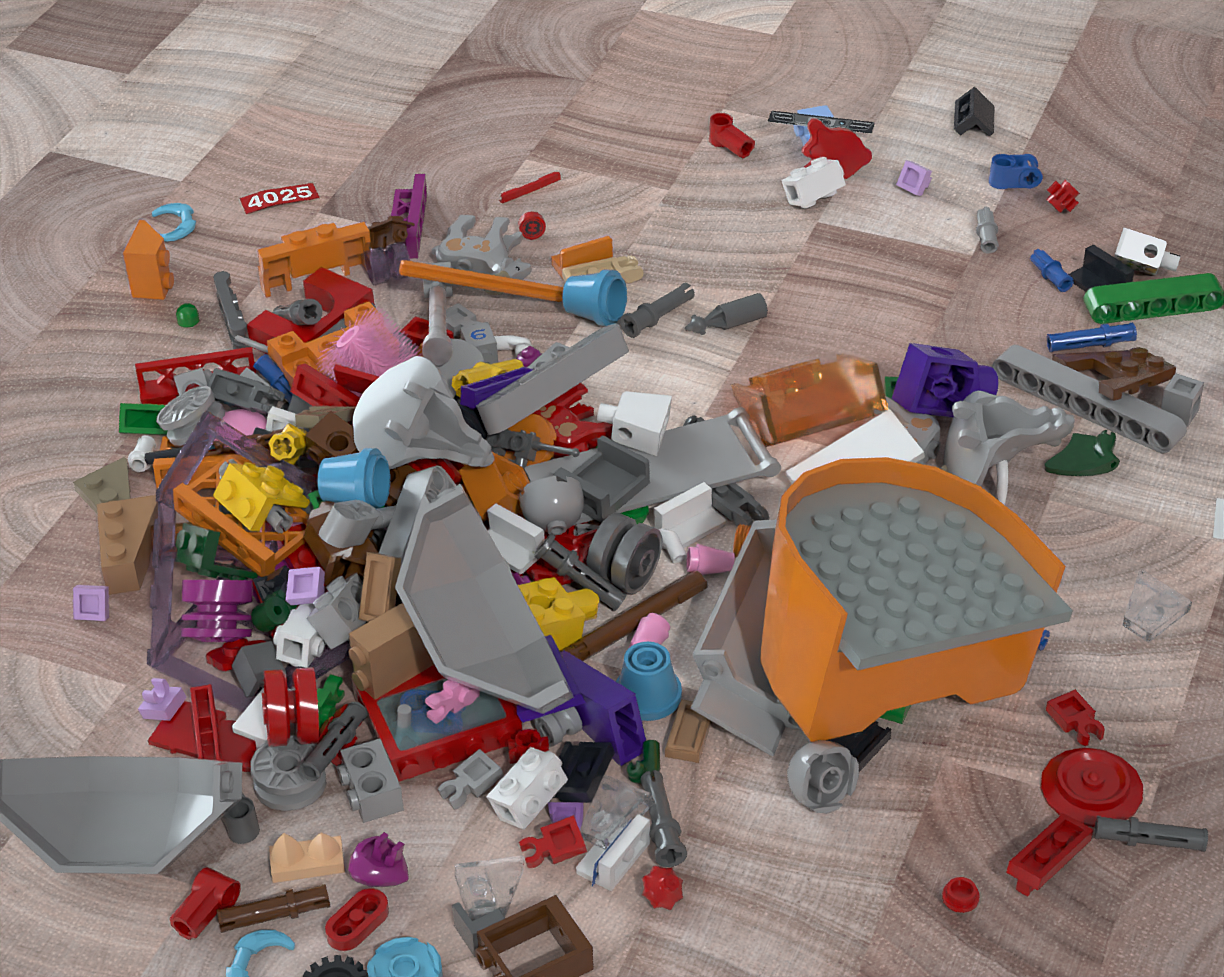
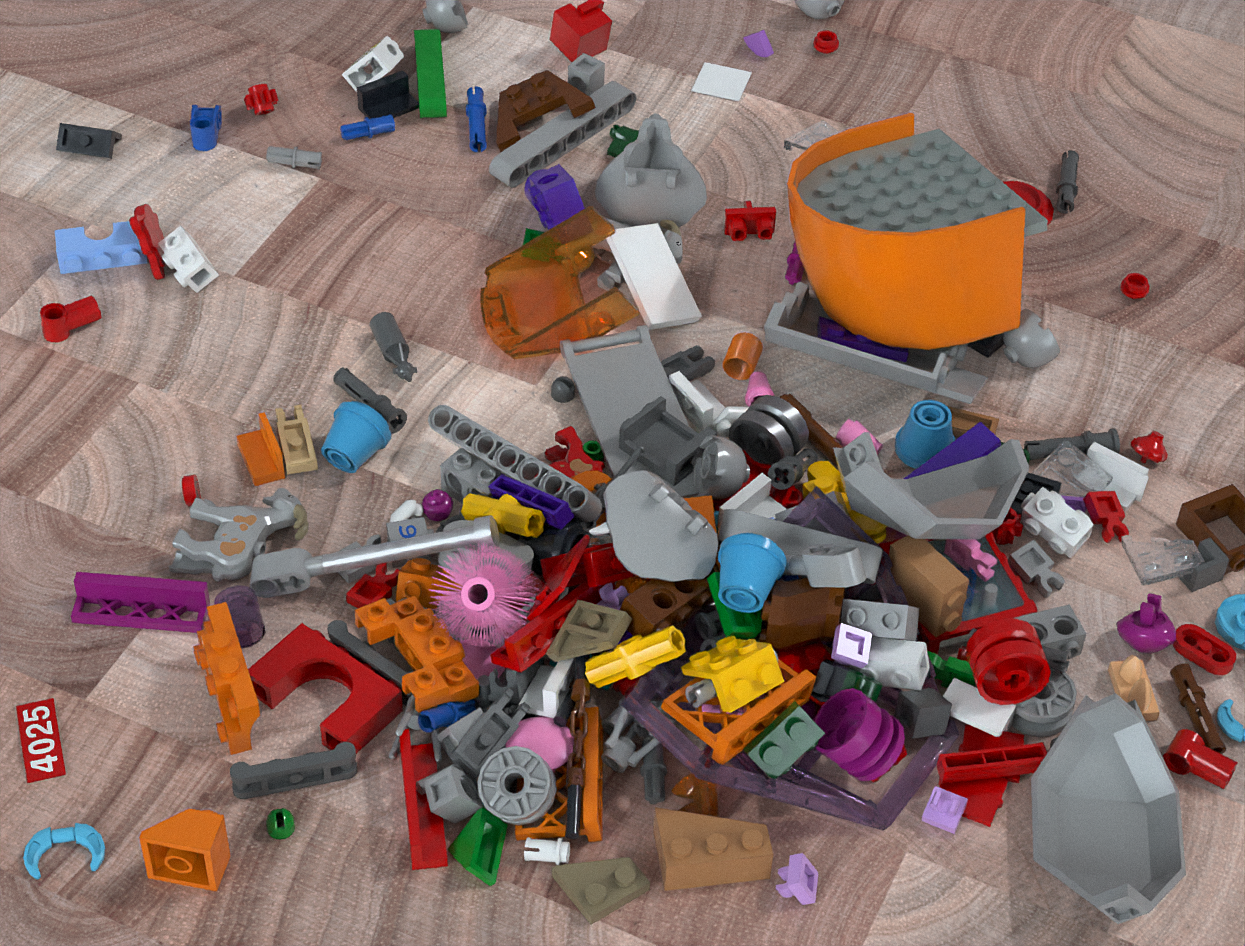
camera: 90 degrees left, 5 degrees up
dark grey pin [272,299,323,325] -> none
medium nougat tile [358,552,401,622] -> none
reddish brown hinge [368,216,415,252] -> none
orange axle [399,260,564,302] -> none
red piece [499,172,561,204] -> none
white torso [597,391,672,456] -> none
sticker [768,111,875,134] -> none
lavender tile [896,160,932,196] -> none
red hinge [1006,813,1094,897] -> none

